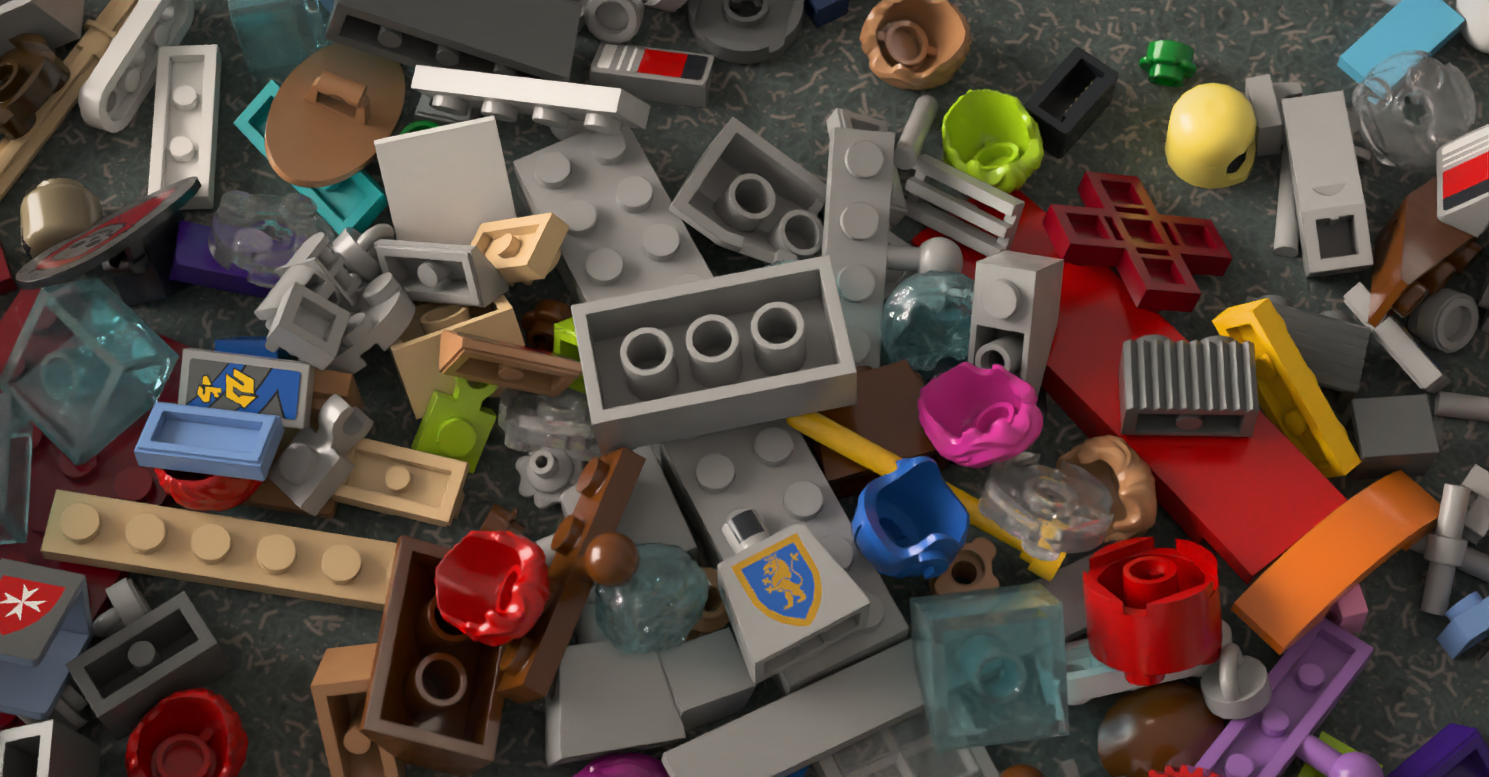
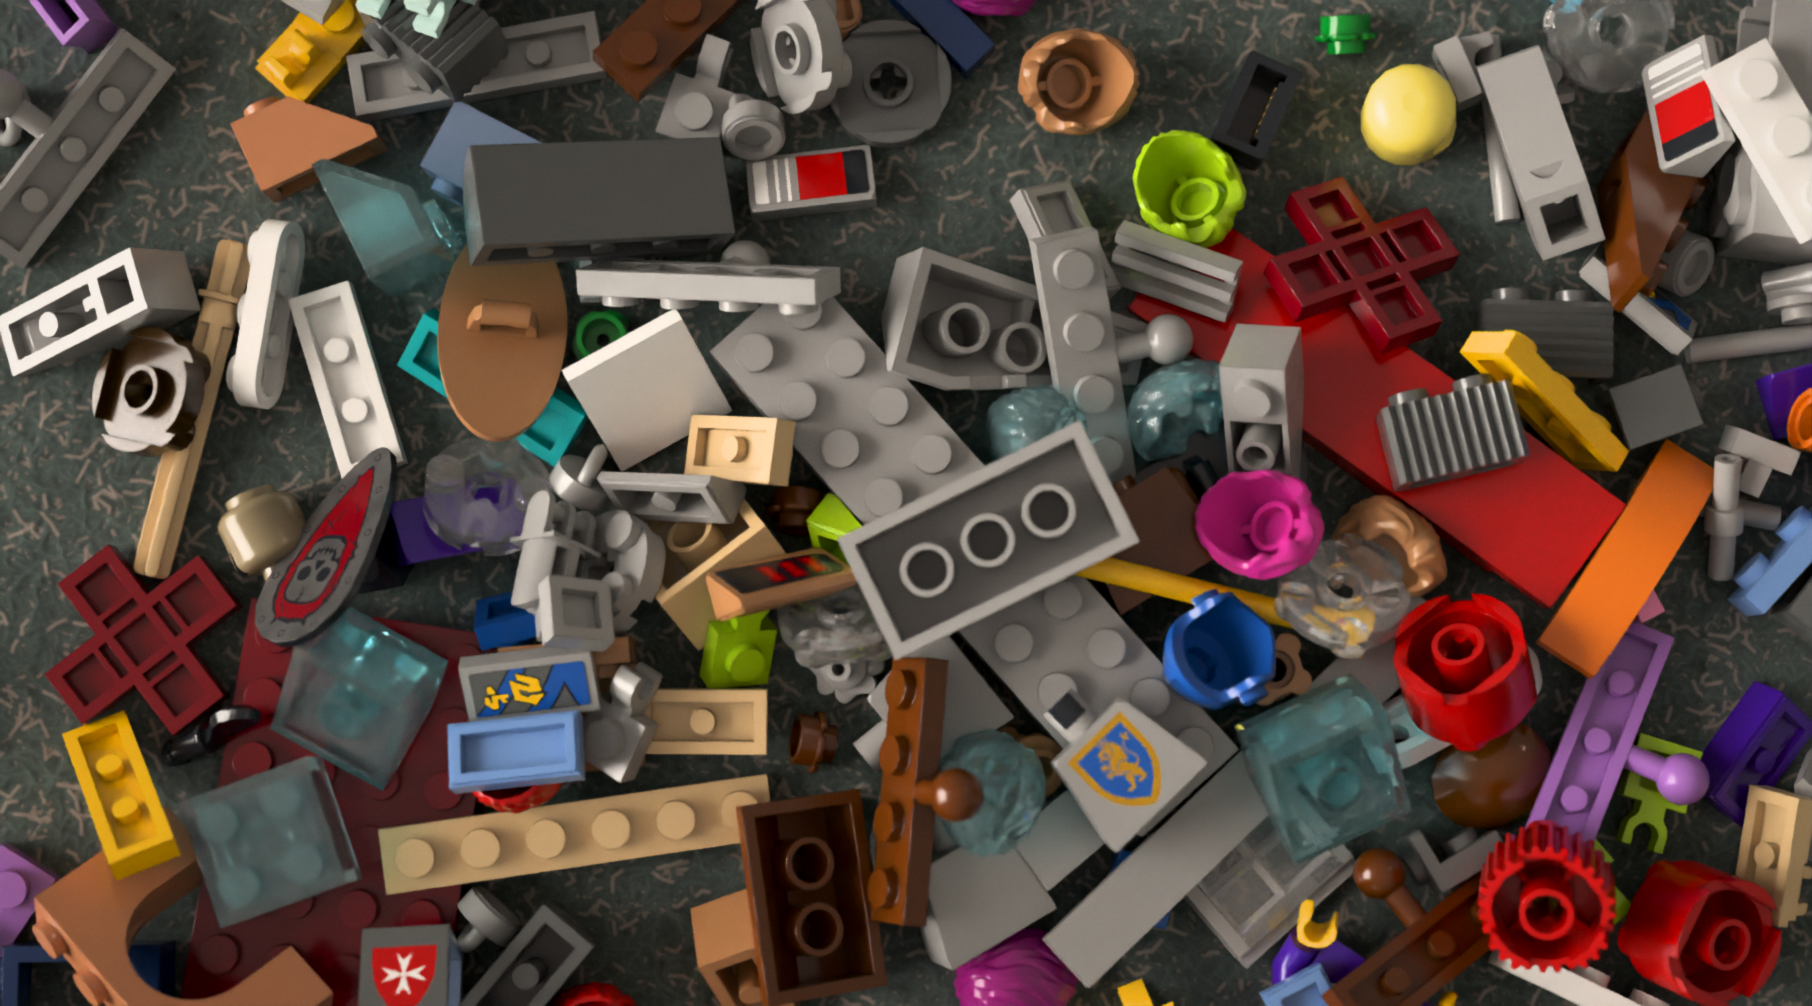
camera: 15 degrees left, 20 degrees up
red hair [434,530,551,646] -> none
light grey piece [893,95,938,170] -> none
light grey tile [1200,643,1272,720] -> none

